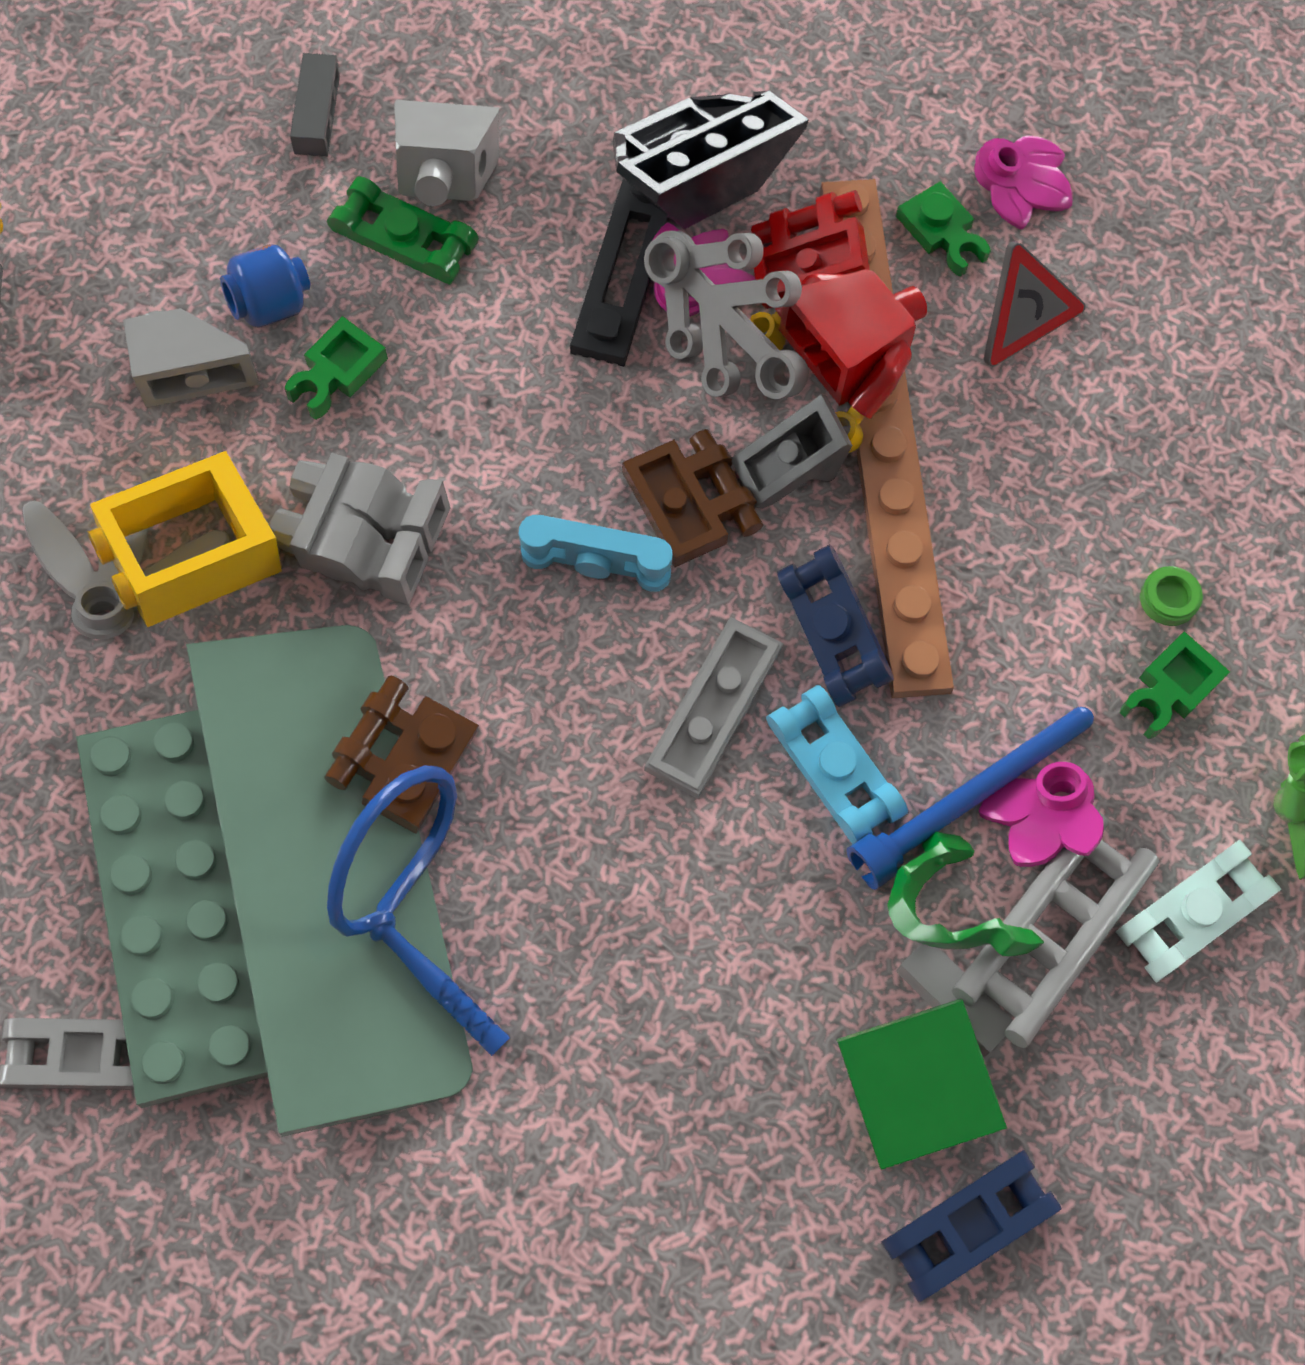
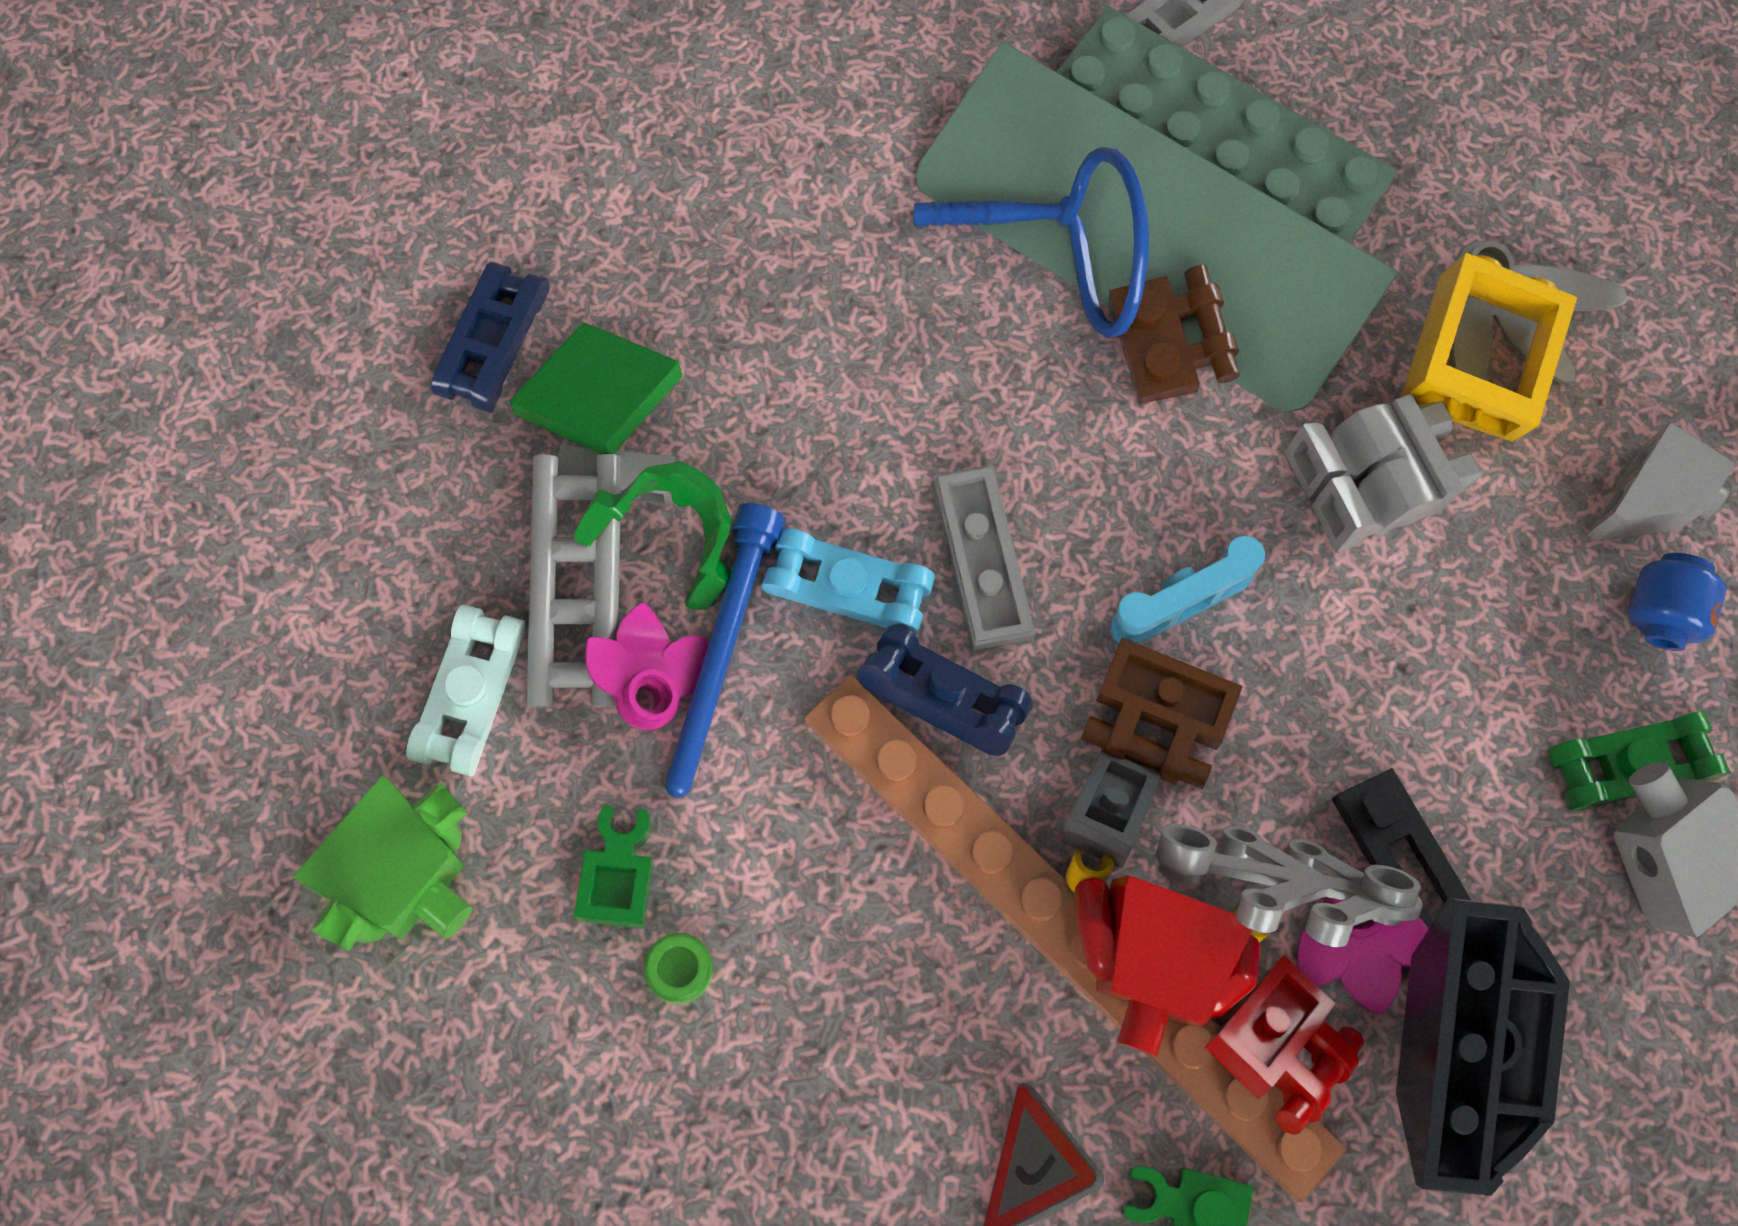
camera: 140 degrees right, 0 degrees up
green plate [284,316,388,420] -> none

